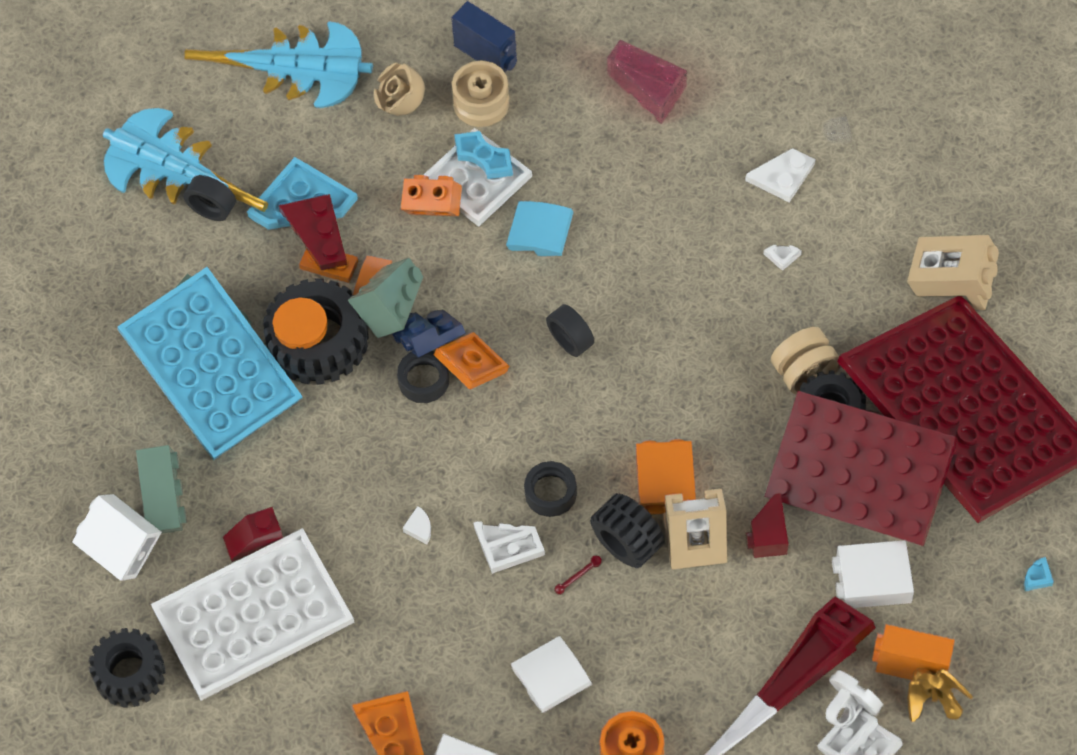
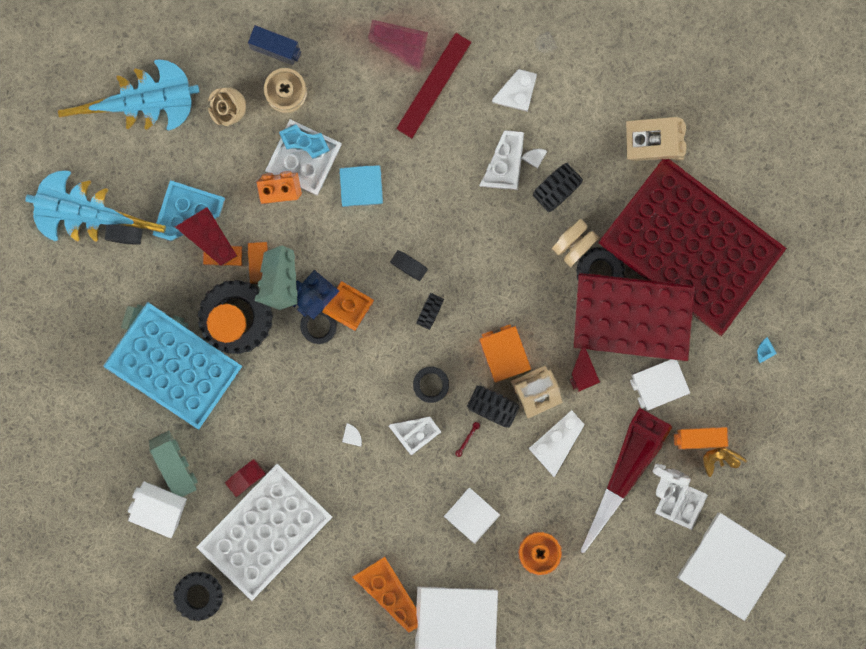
camera: 20 degrees left, 25 degrees up
none -> dark red tile [396,32,472,139]
none -> black tyre [416,293,444,330]
none -> white wing [479,131,524,190]
none -> white wing [528,410,584,477]
none -> black tyre [532,163,583,212]

